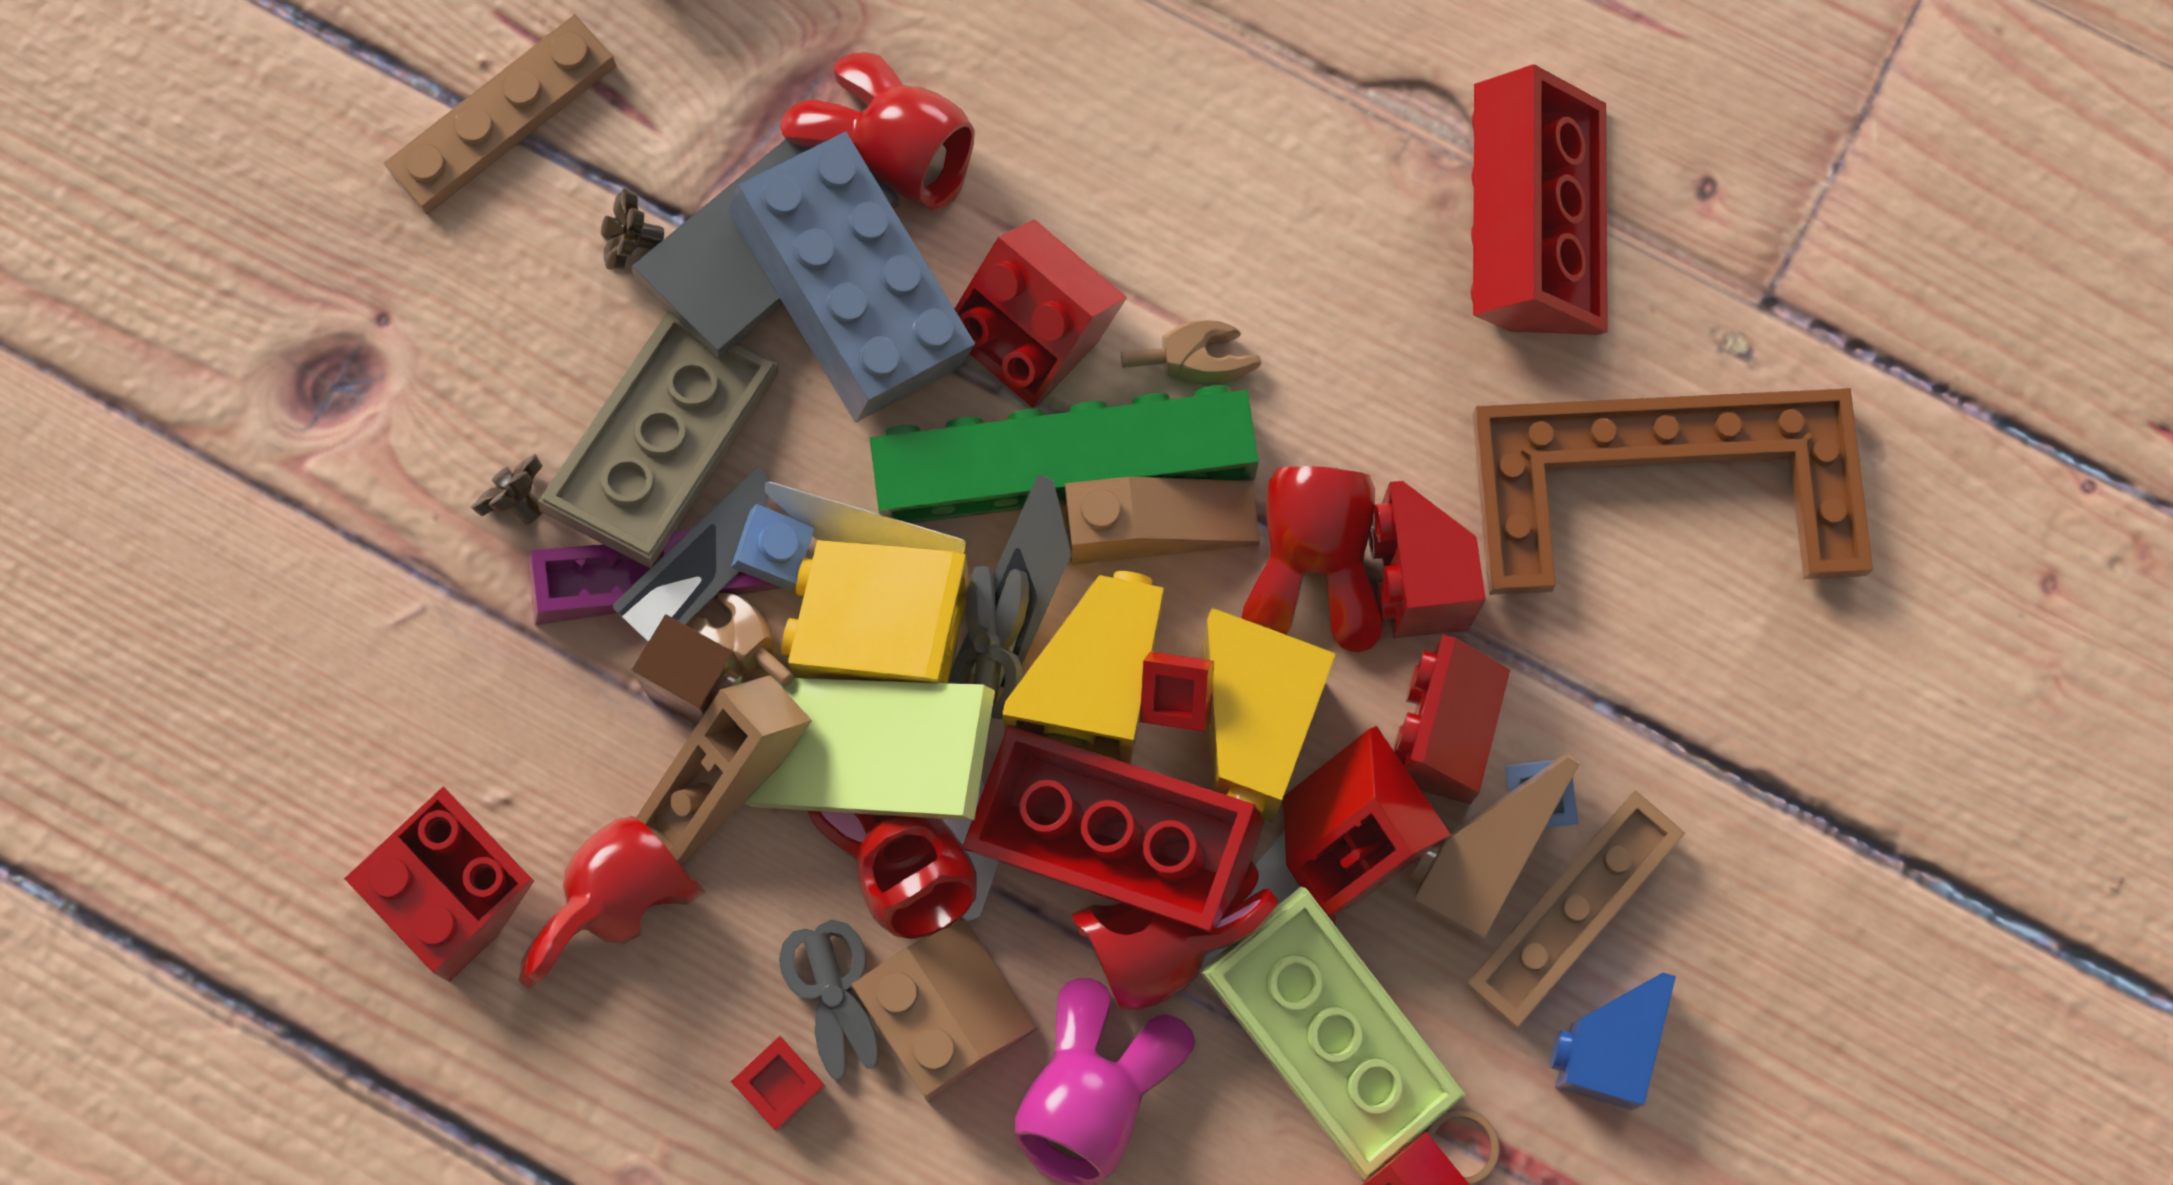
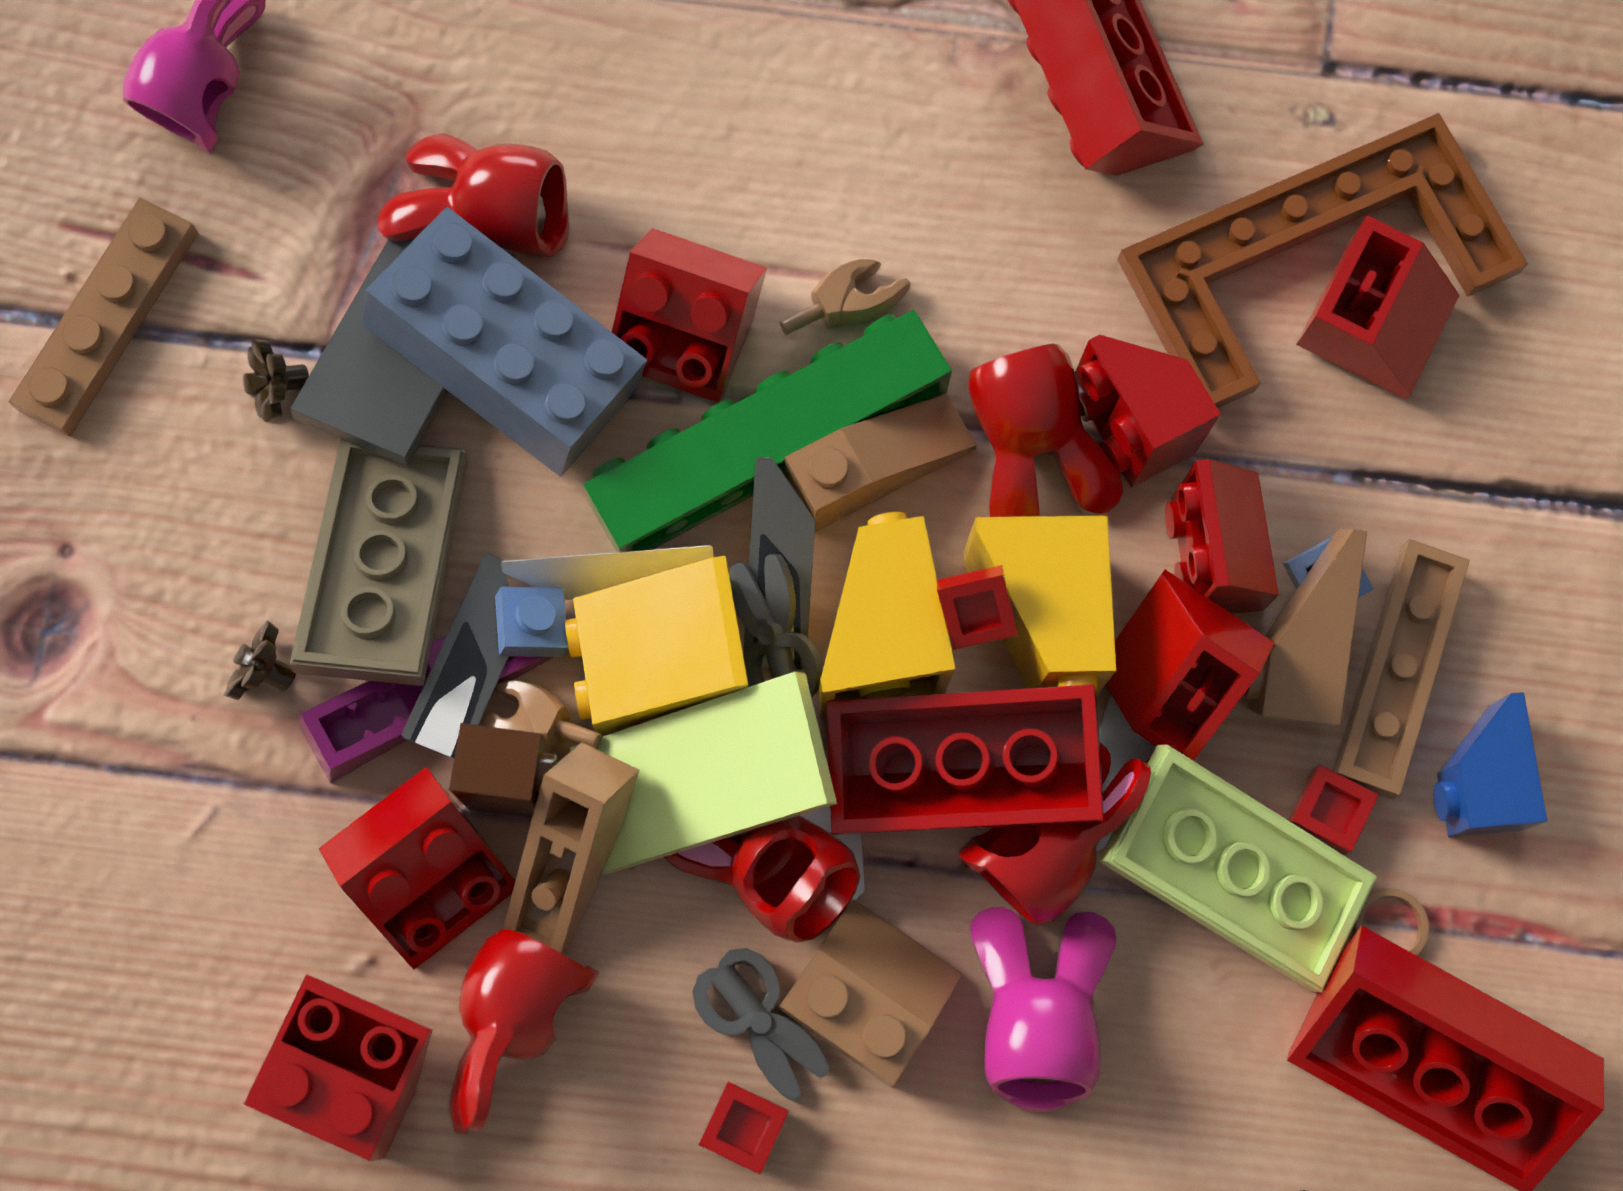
camera: 25 degrees left, 0 degrees up
none -> red slope [318,766,515,970]
none -> red plate [1288,764,1379,855]
none -> red slope [1296,215,1460,400]

